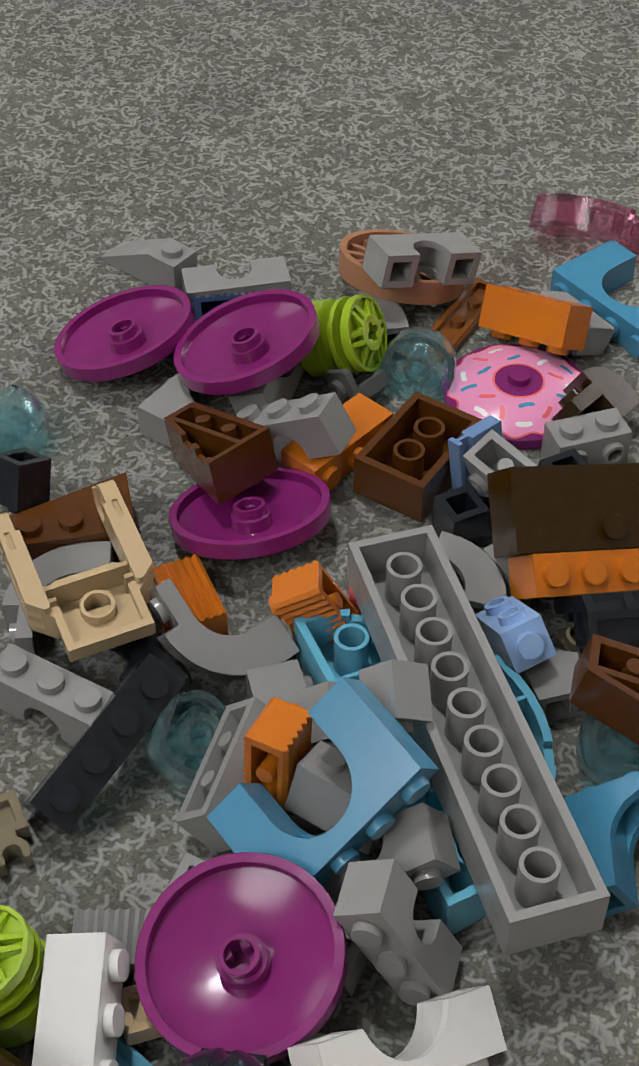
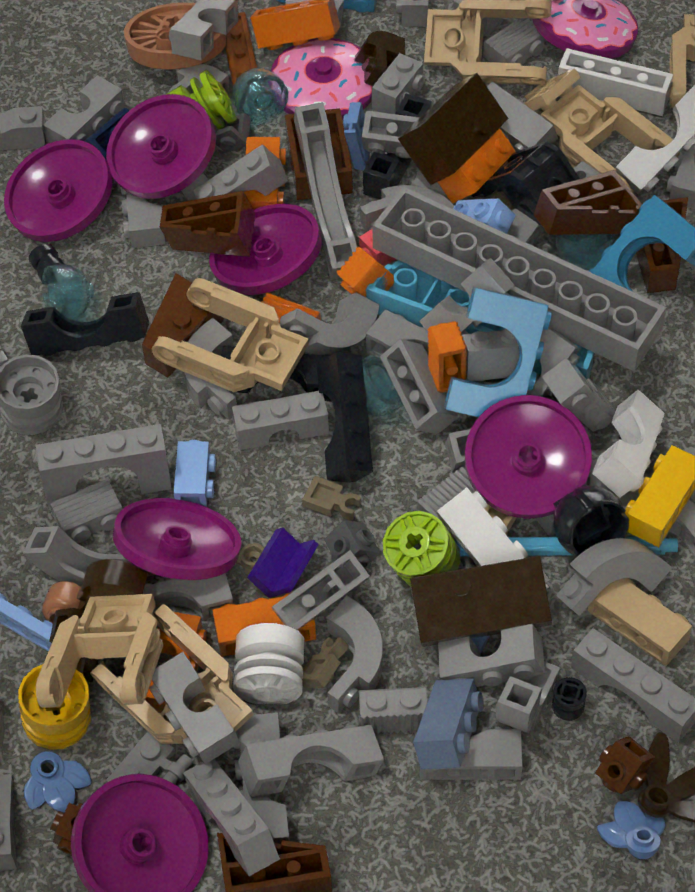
camera: 40 degrees left, 10 degrees up
none -> black wheel [29,243,67,284]
none -> light grey arch [294,102,357,280]

